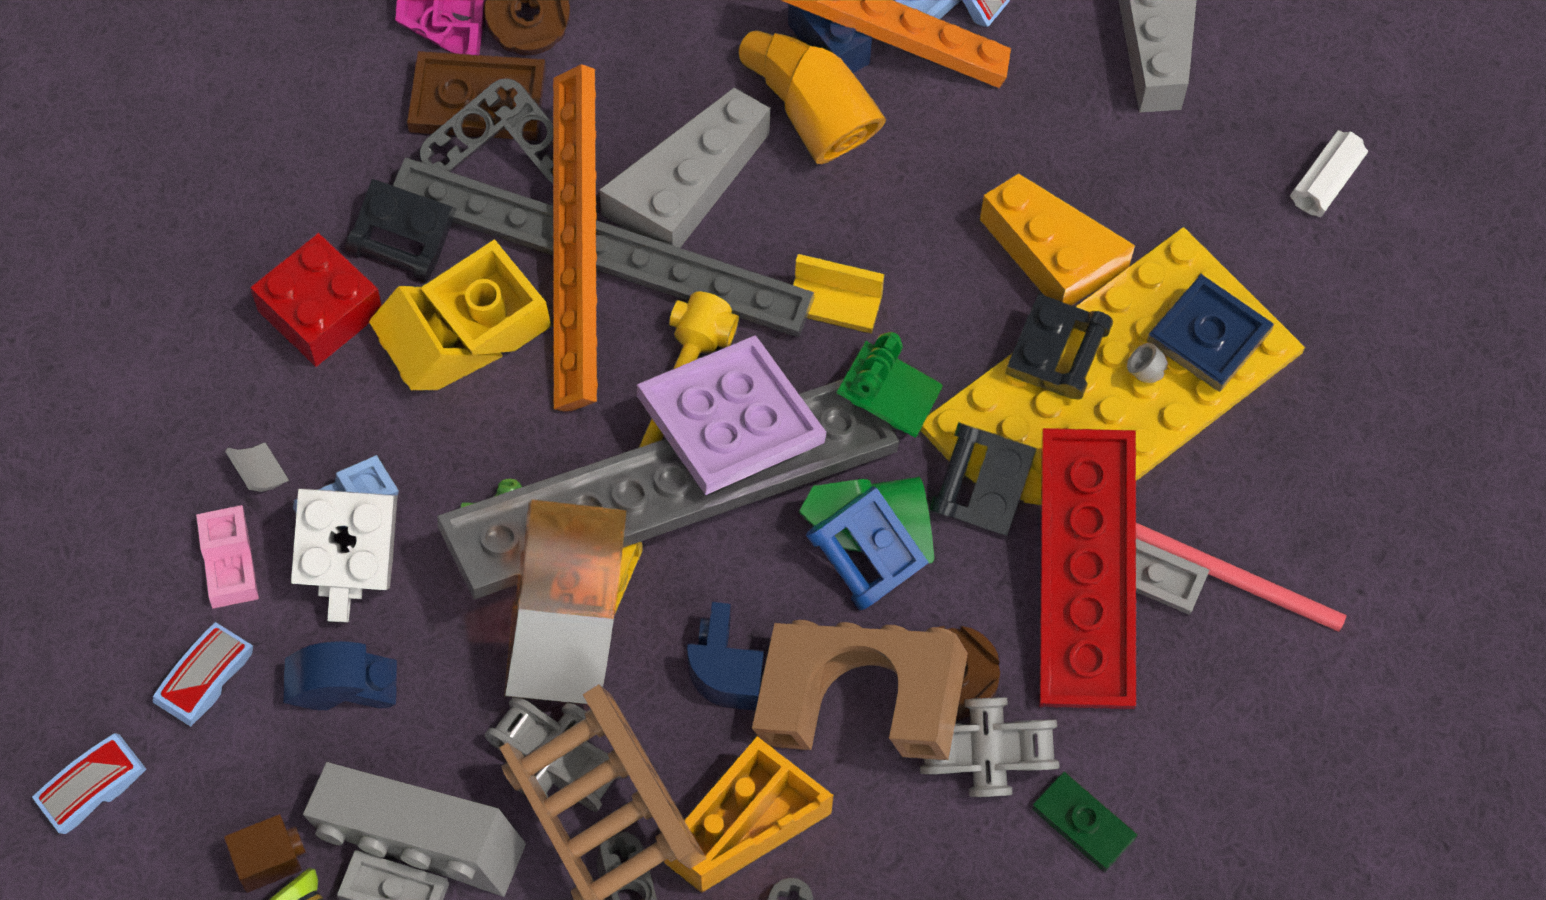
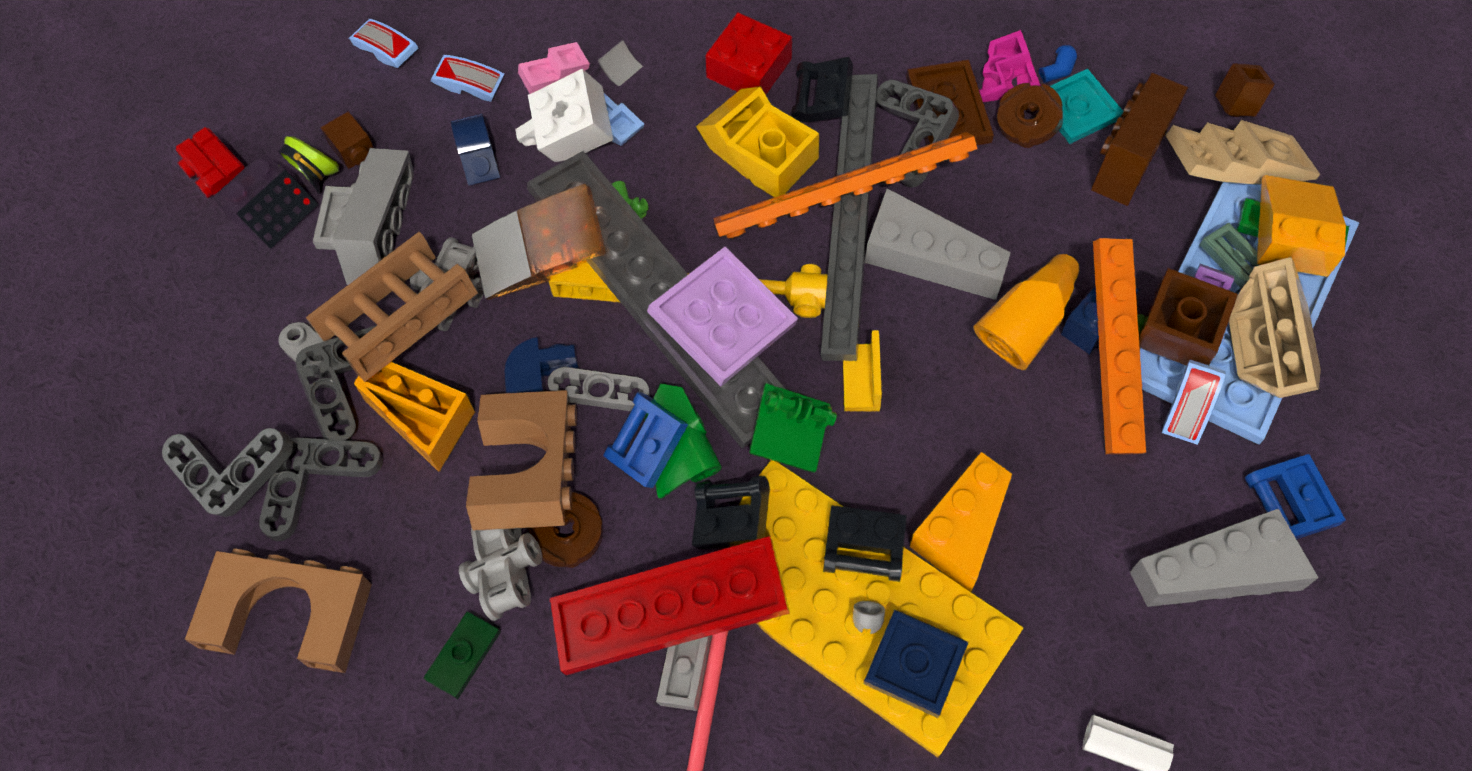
camera: 80 degrees right, 0 degrees up
none -> light grey beam [548,367,650,411]

